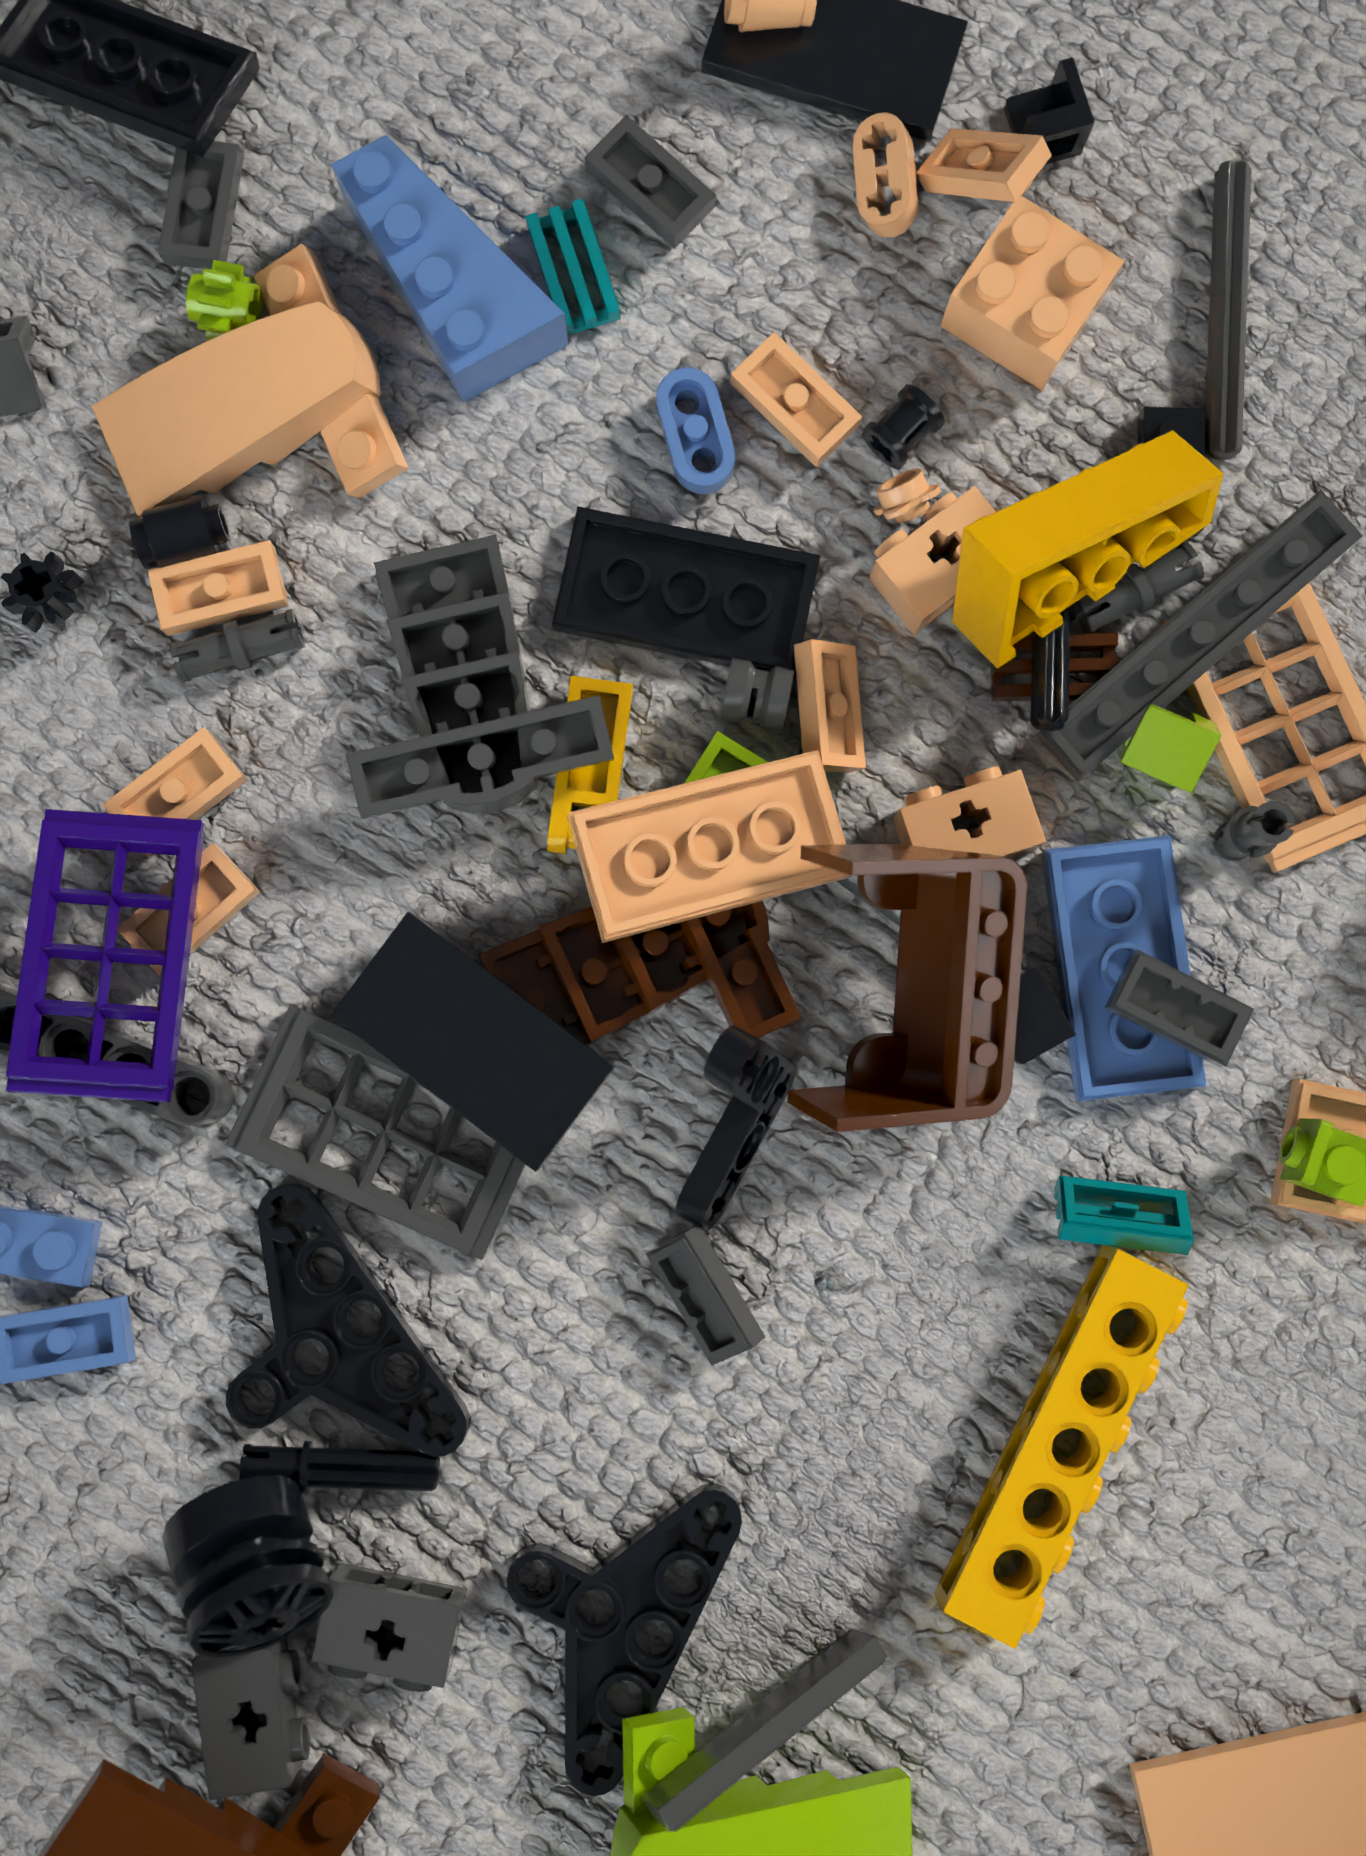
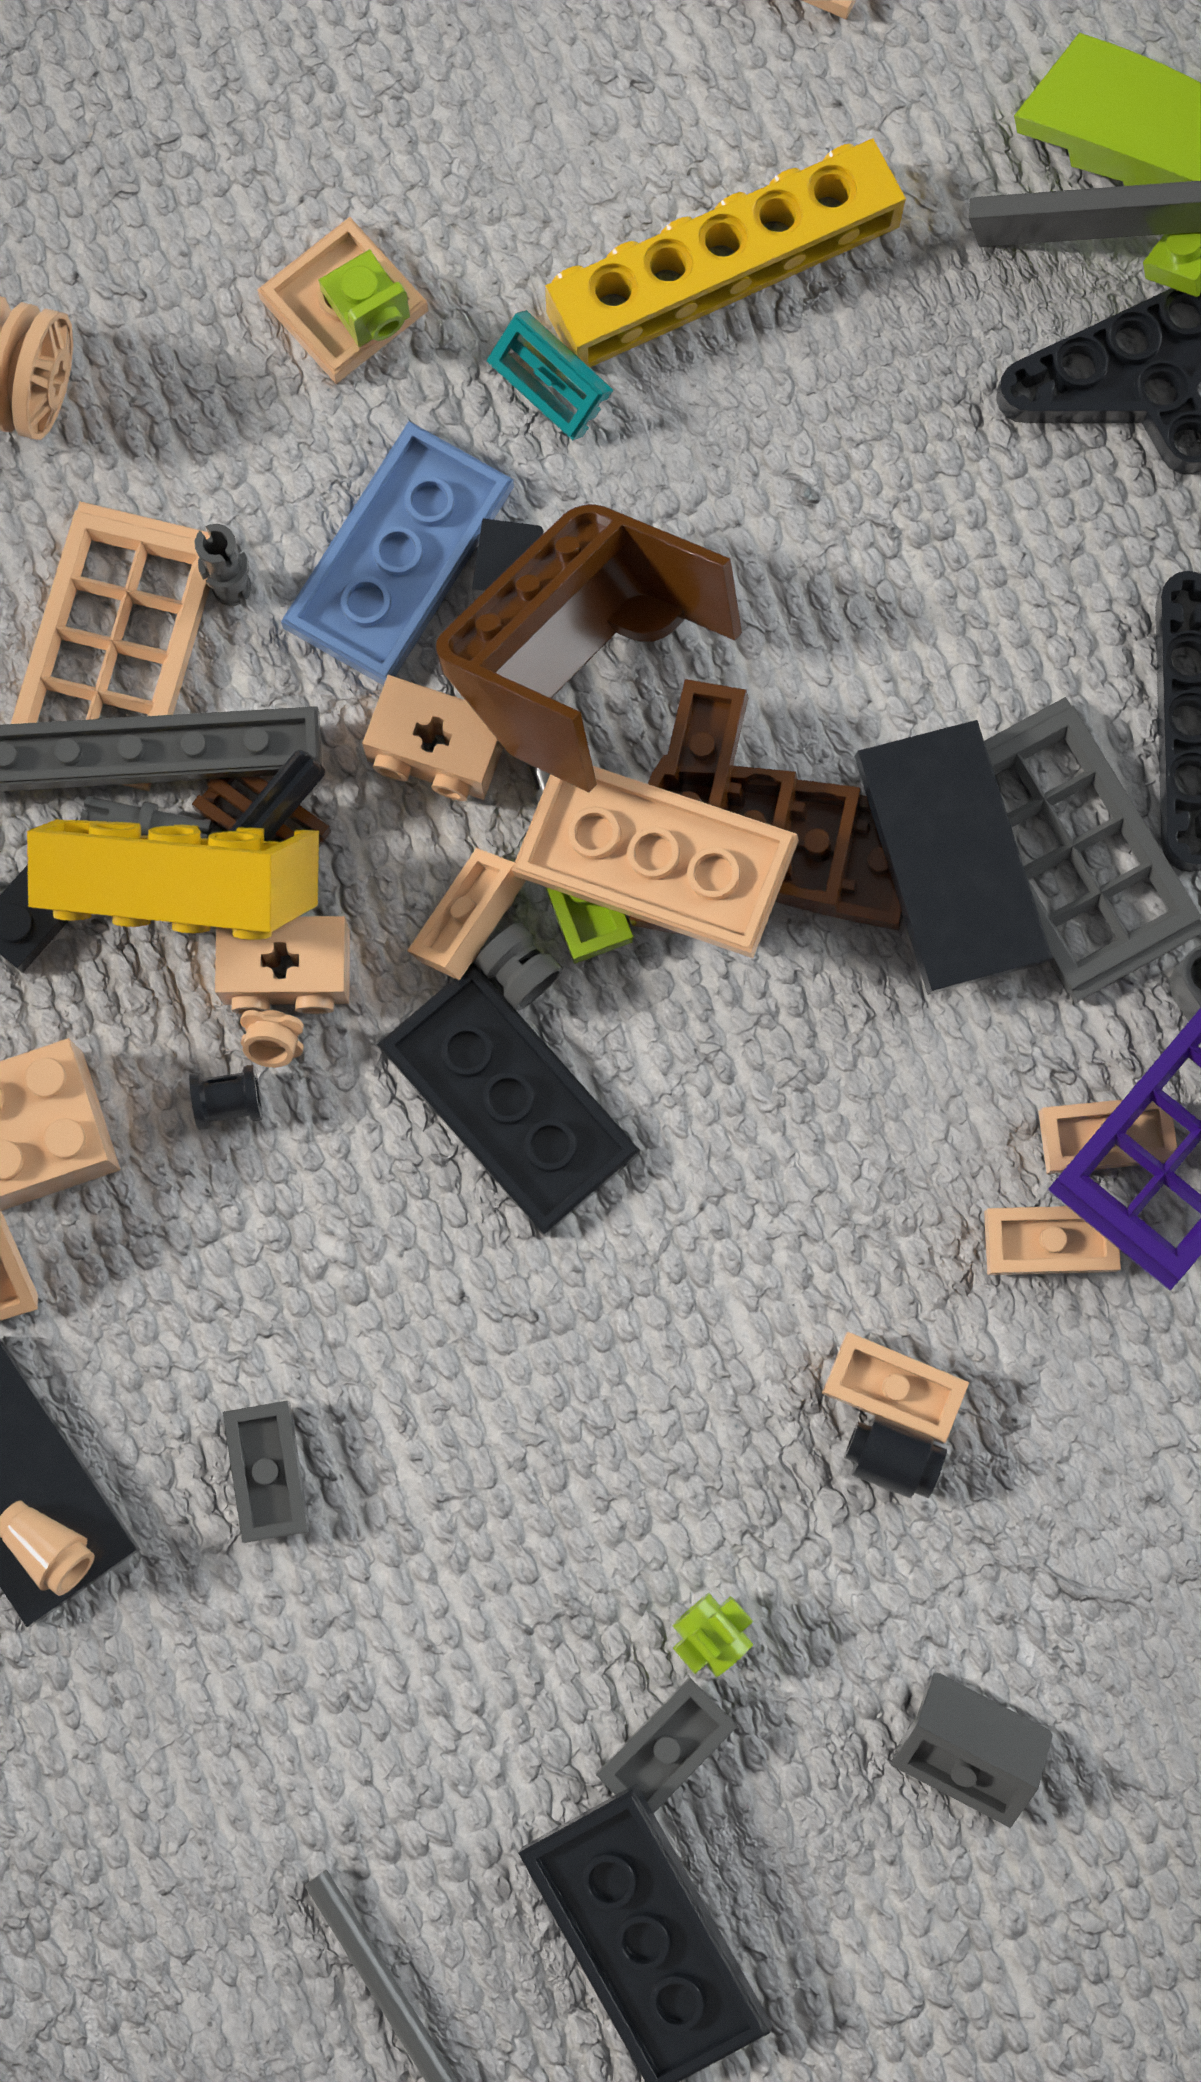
camera: 140 degrees left, 5 degrees down
black gear [1,551,85,633] -> none
light nougat slope [92,243,409,517] -> none
dark grey pin [170,609,305,682] -> none
medium blue wedge [331,135,569,403] -> none
dark grey slope [346,534,614,819] -> none
teal tile [525,198,621,335] -> none
yellow plate [547,676,634,854] -> none
dark grey plate [646,1224,766,1365] -> none
medium blue plate [656,367,735,494] -> none
black beam [676,1026,796,1231] -> none
light nougat plate [730,332,862,467] -> none
light nougat beam [852,113,918,238] -> none
dark grey plate [1104,950,1254,1067] -> none
lime panel [1118,704,1221,793] -> none

